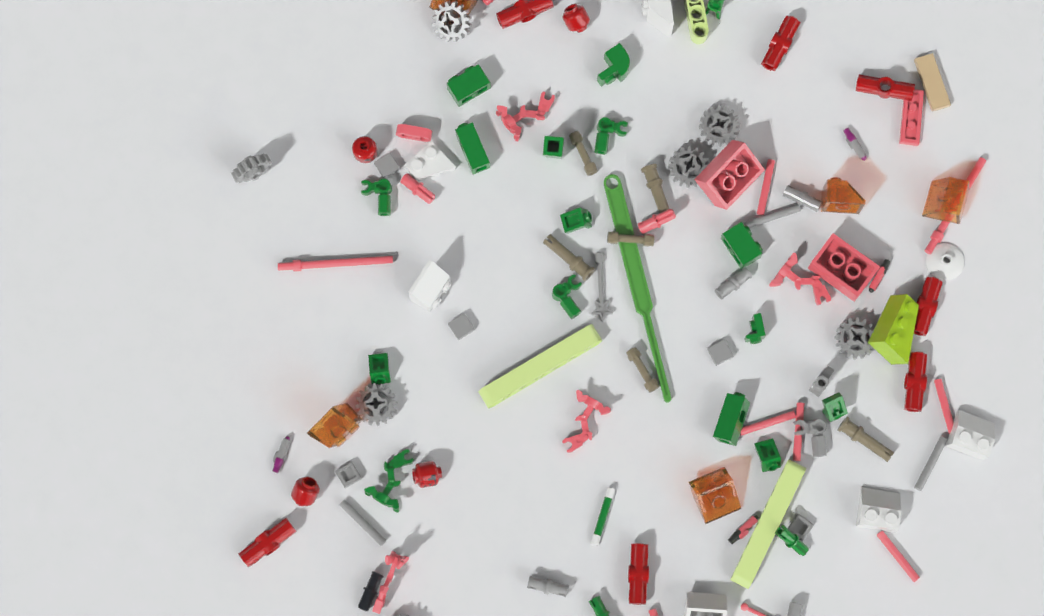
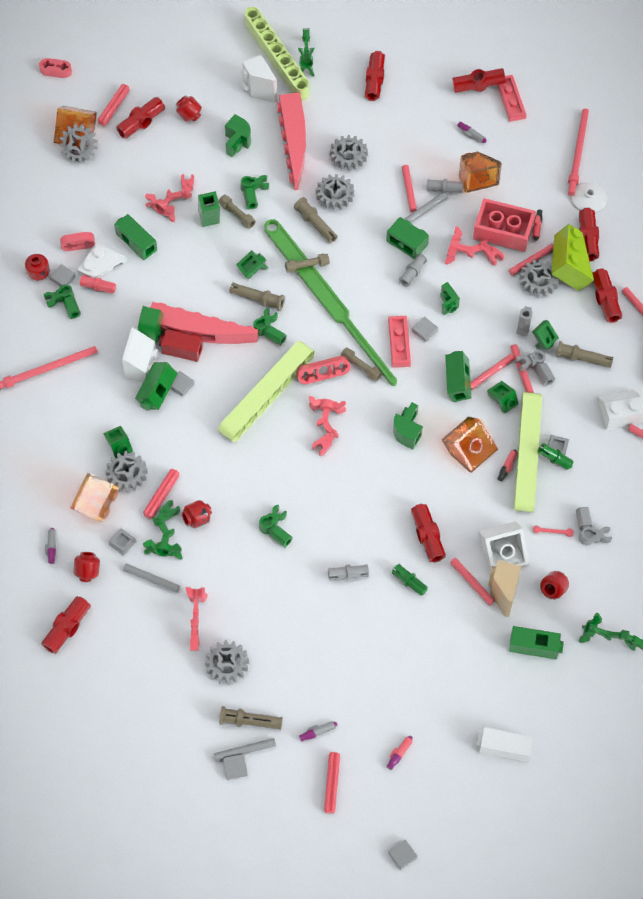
camera: 20 degrees left, 15 degrees down
black axle [358,571,384,611] -> none
green brick [447,64,491,107] -> none
green bar [591,487,615,546] -> none
light grey piece [592,253,613,322] -> none
coral axle [638,209,676,234] -> none
coral brick [694,140,765,210] -> none
tan tile [914,53,951,112] -> none
clear orange slope [922,177,969,224] -> none
none -> green brick [135,362,178,411]
none -> green brick [138,306,164,342]
none -> coral axle [143,468,179,519]
none -> coral slope [150,302,259,344]
none -> red brick [159,329,203,362]
none -> green bar [259,505,293,548]
none -> coral slope [276,92,306,190]
none -> coral beam [296,356,351,384]
none -> coral tile [388,316,411,368]
none -> green brick [393,402,423,450]
none -> coral bar [509,243,554,276]

